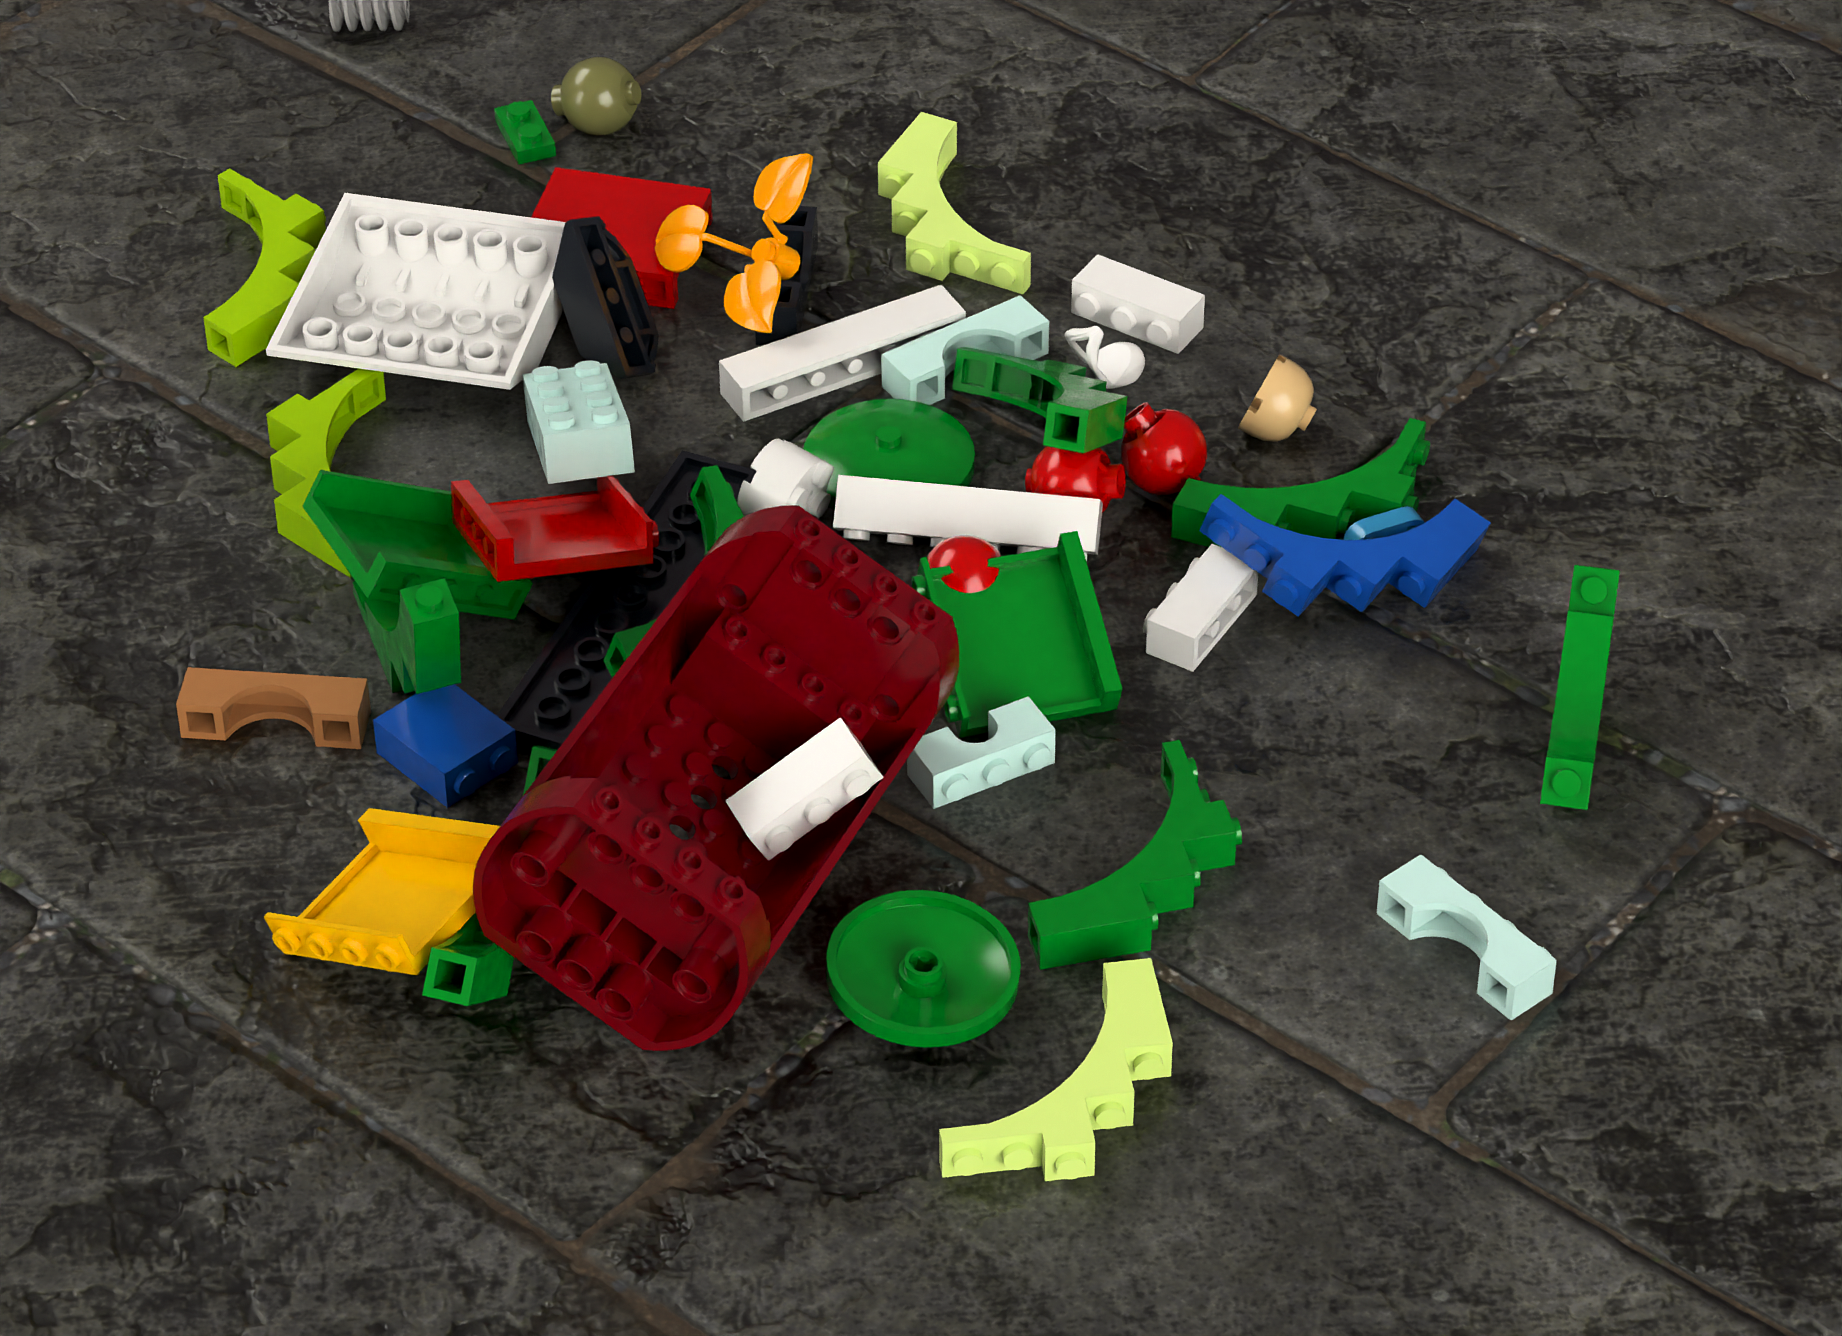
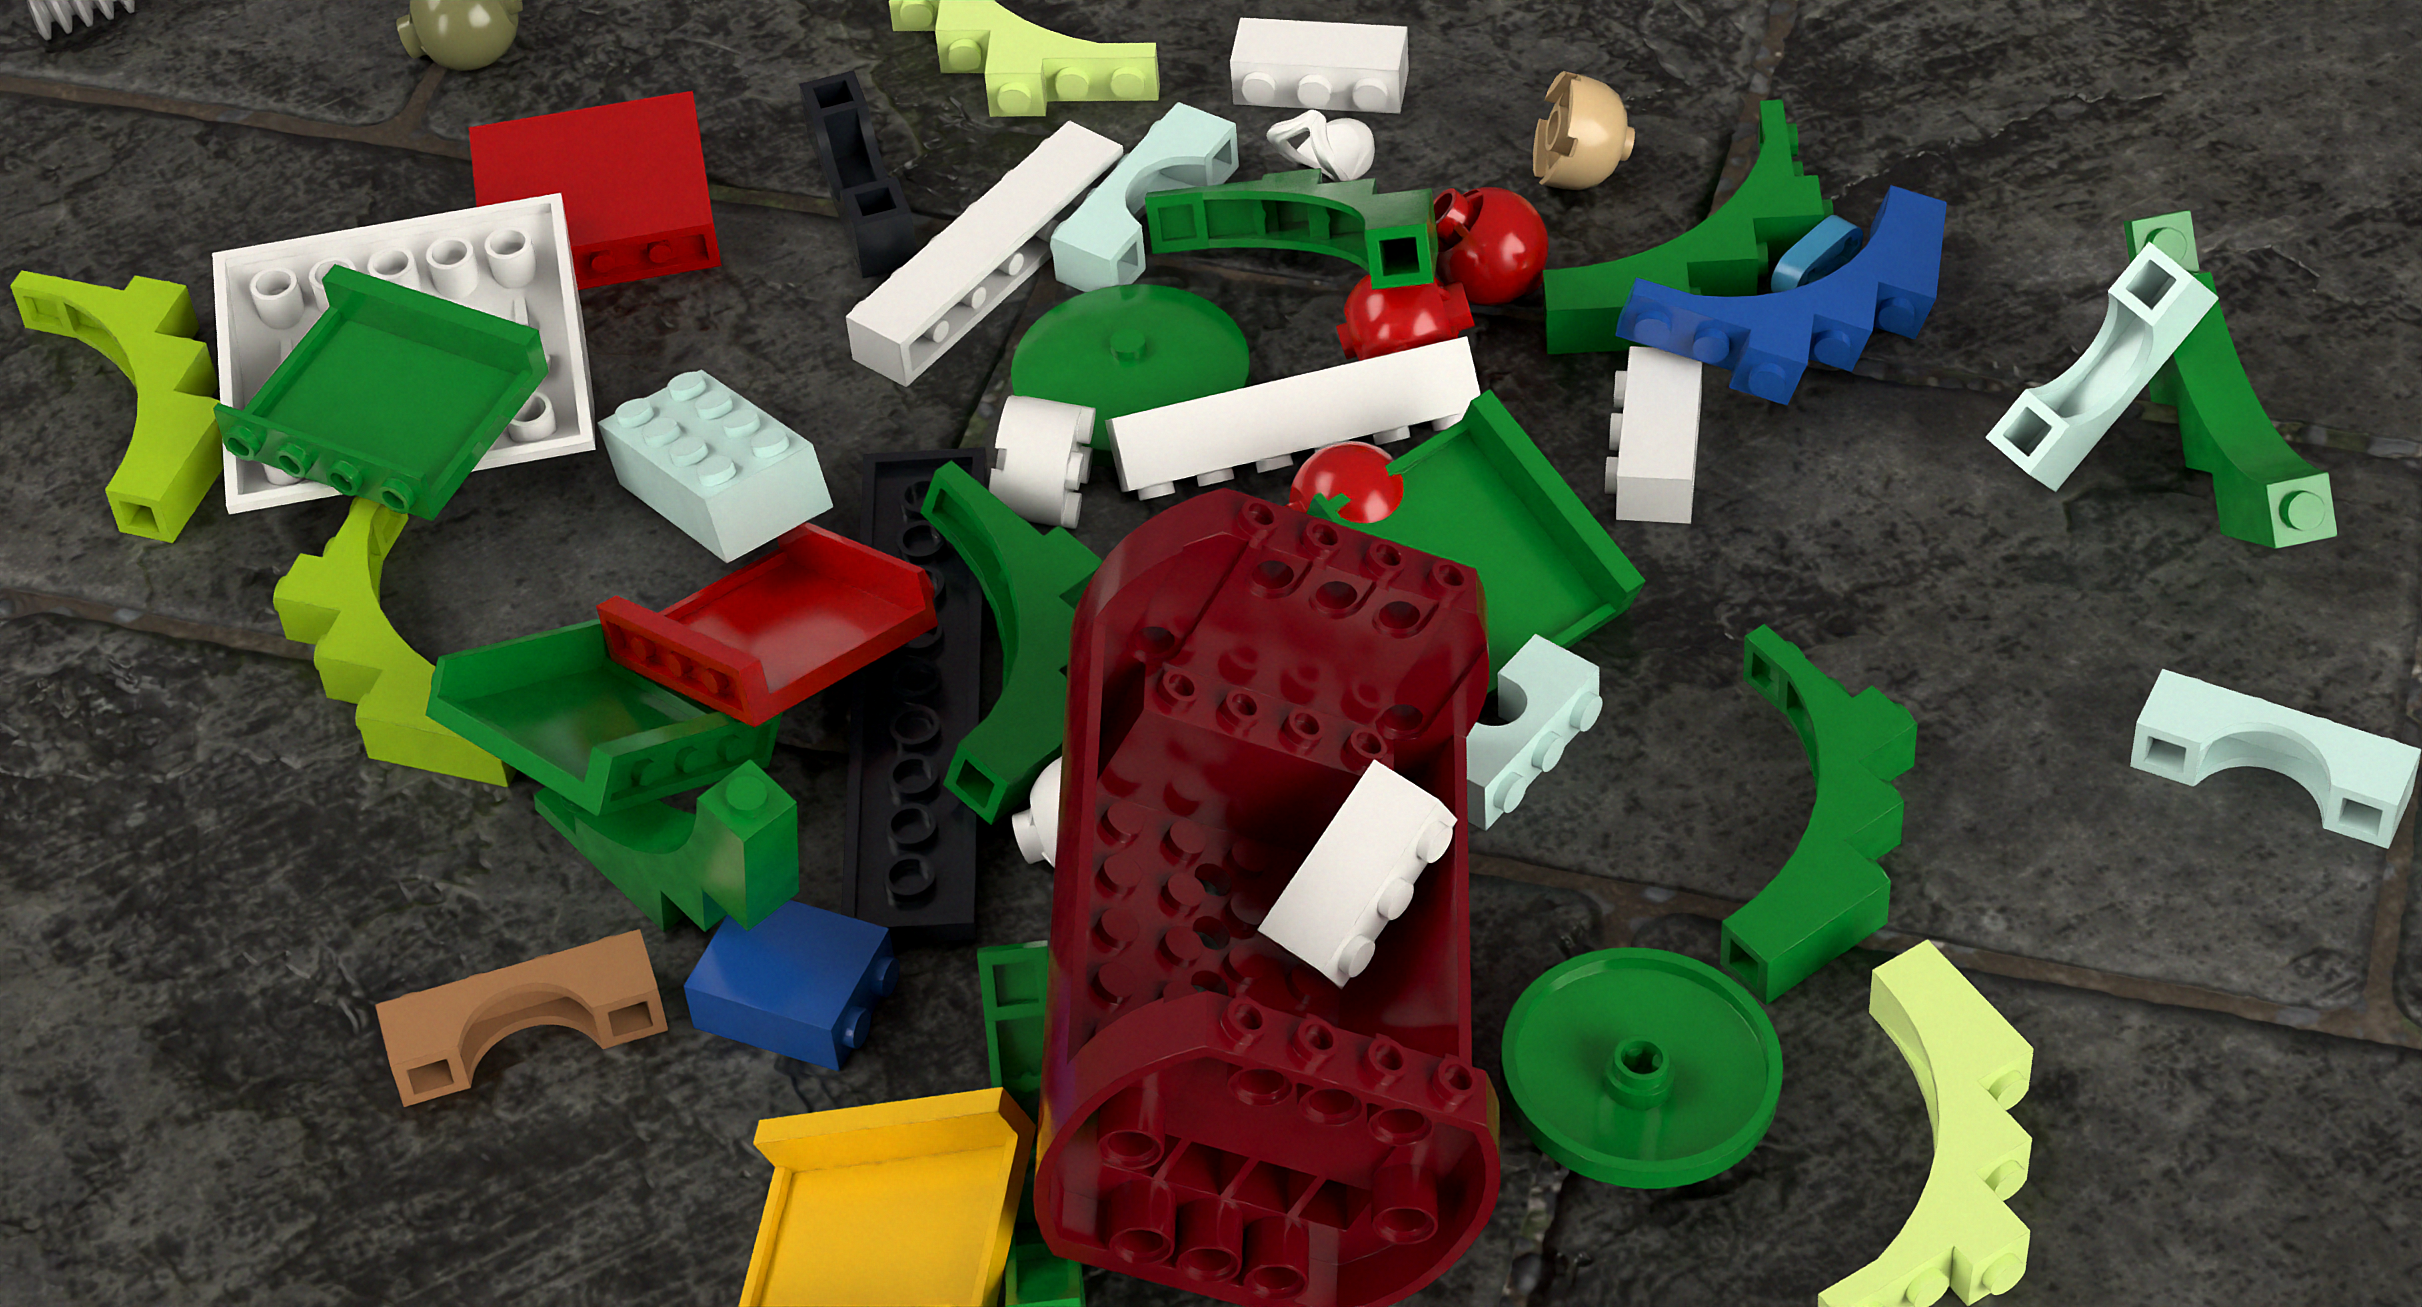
camera: 20 degrees left, 5 degrees up
green plate [494,100,556,165] -> none
black wedge [552,216,659,379] -> none
light orange plant [655,153,813,333] -> none
none -> green panel [213,264,549,521]
none -> light aqua arch [1985,242,2219,492]

